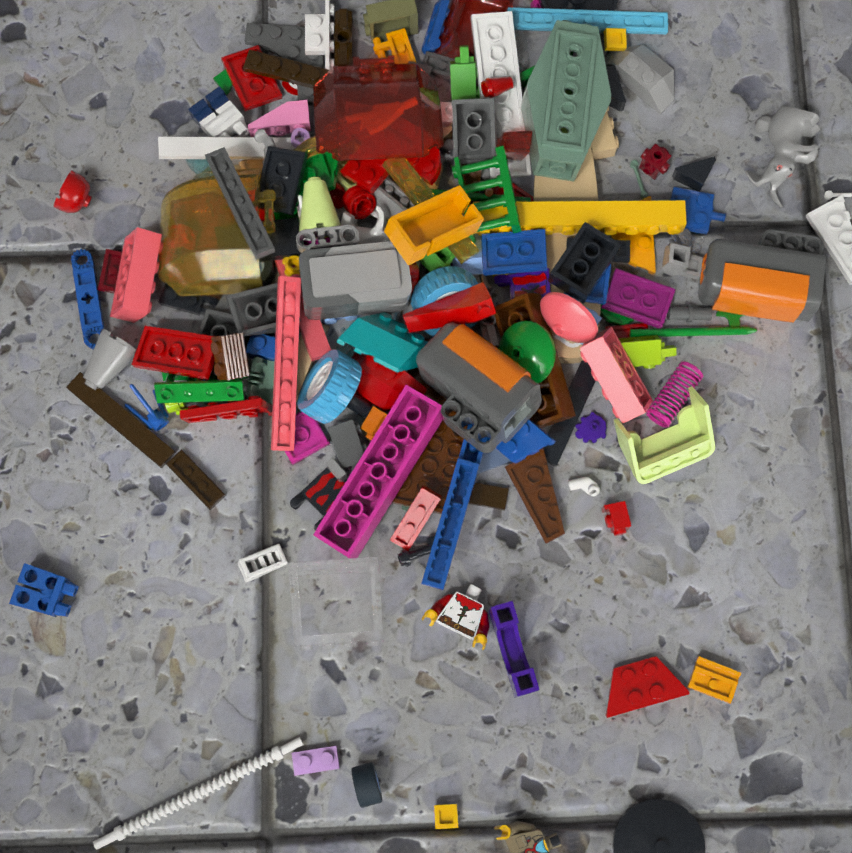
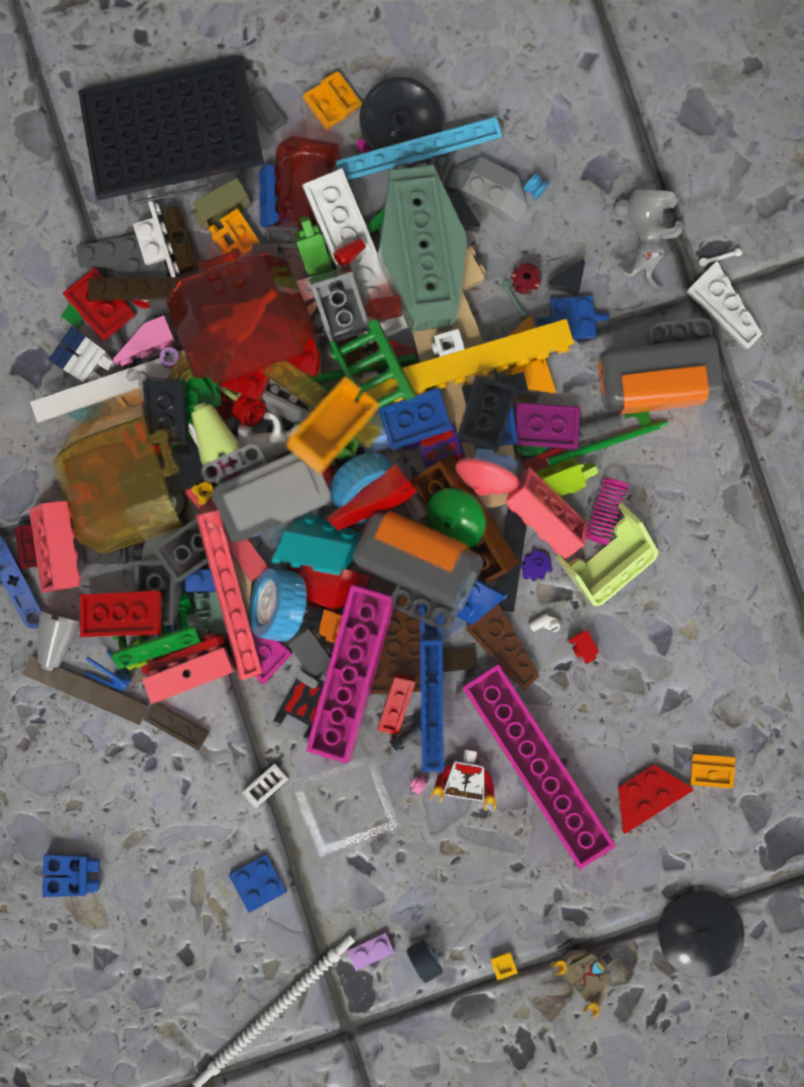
camera: 20 degrees left, 10 degrees up
dark grey plate [205,147,275,260] -> none
reddish brown brick [211,332,250,380] -> none
dark purple arch [489,601,540,698] -> none
yellow plate [604,28,627,51] -> none
light grey brick [662,243,703,279] -> none
none -> coral brick [143,645,237,704]
none -> blue plate [229,854,287,913]
none -> bright pink plate [410,775,428,795]
none -> white brick [431,329,465,357]
none -> dark pink brick [462,664,616,870]
none -> dark azure wheel [523,173,549,200]

